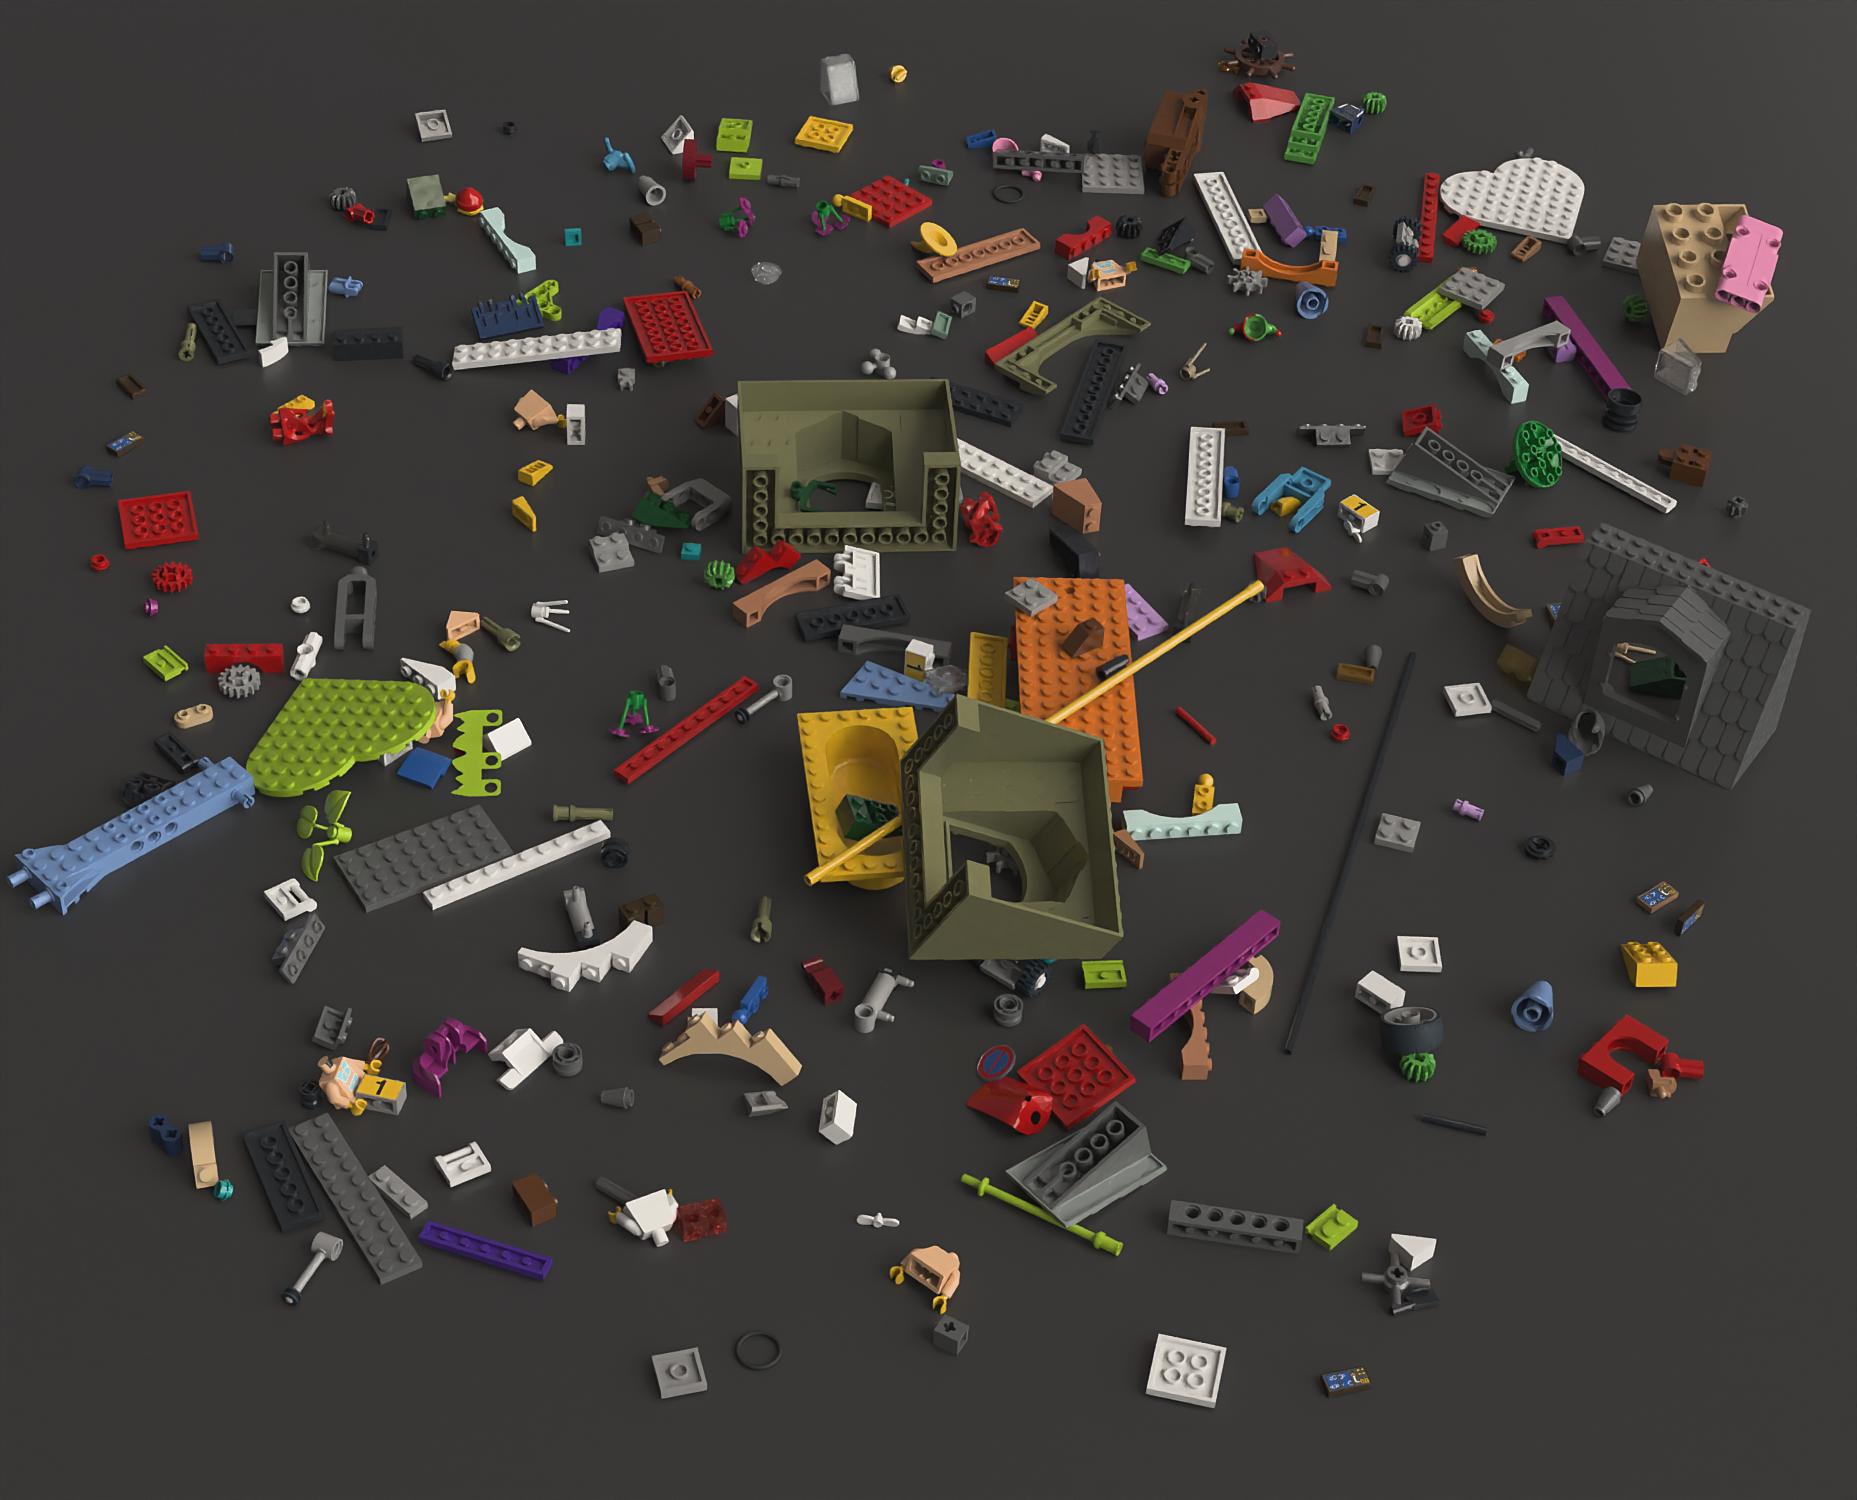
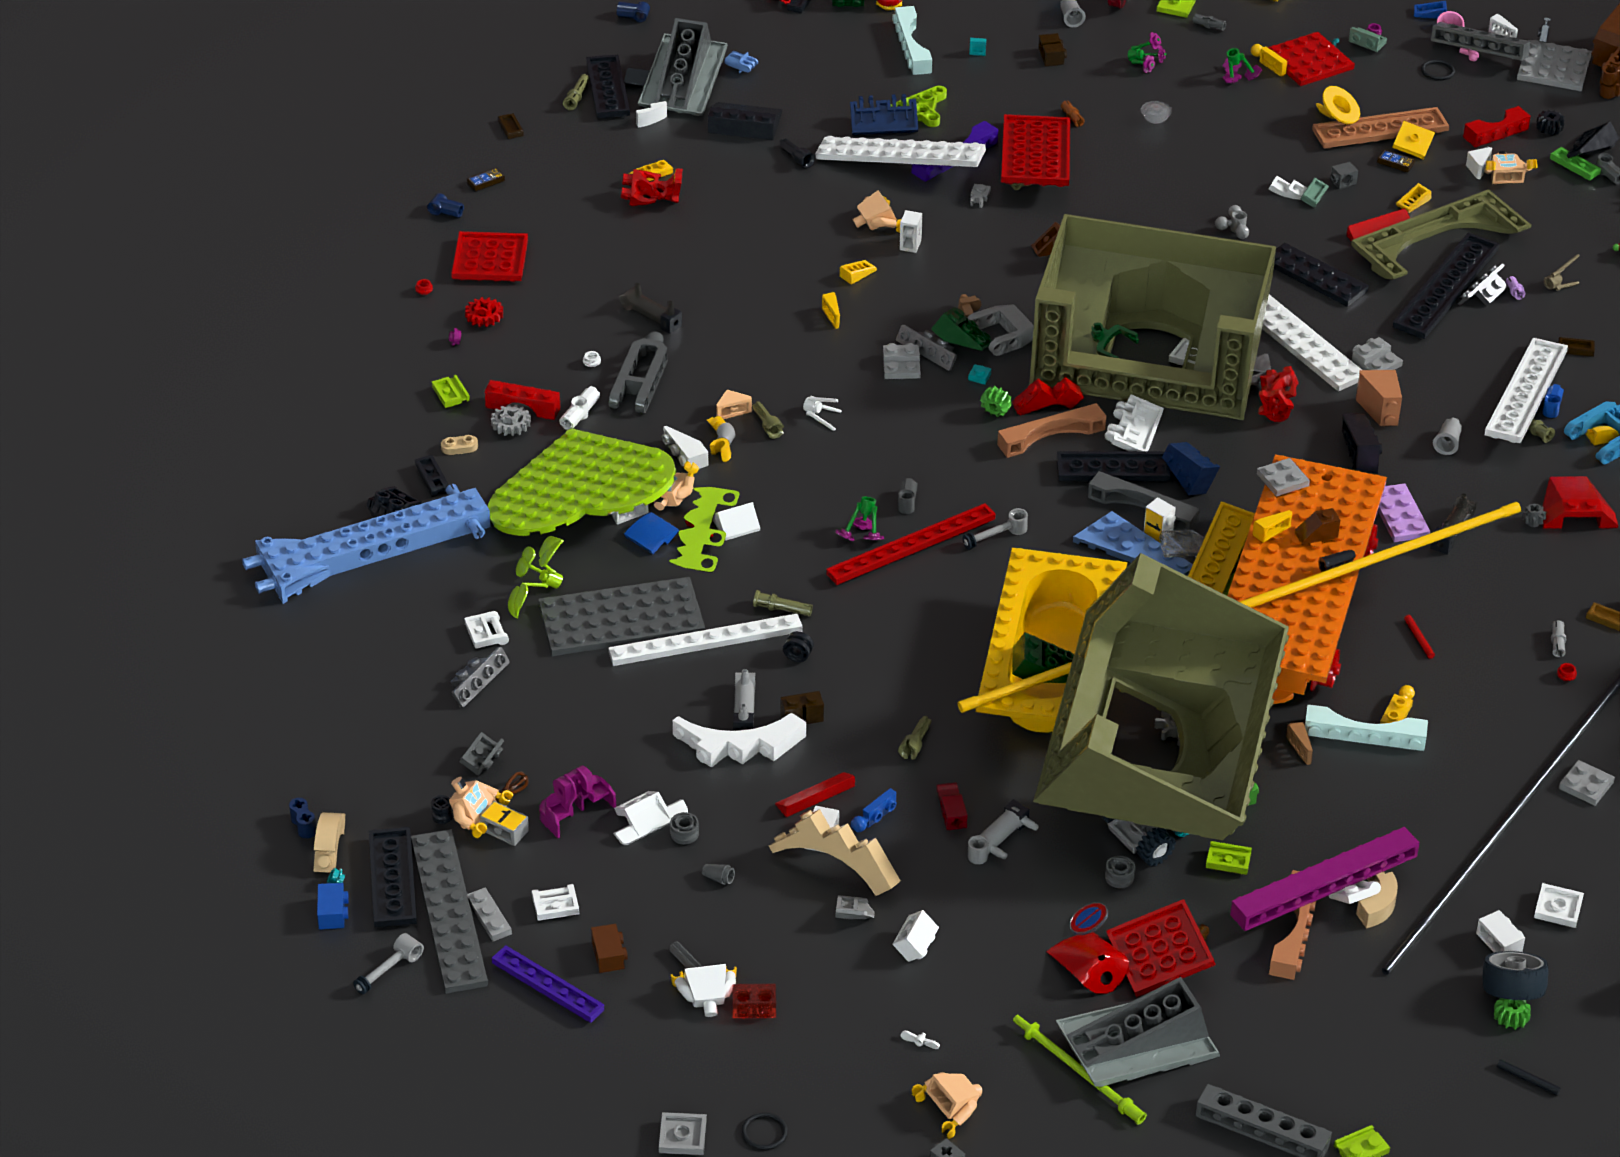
camera: 20 degrees right, 0 degrees up
none -> blue brick [317,883,349,929]
none -> dark blue wedge [1162,442,1220,495]
none -> yellow slope [1253,510,1292,543]
none -> yellow plate [1392,121,1435,160]
none -> light grey plant [1433,417,1462,455]

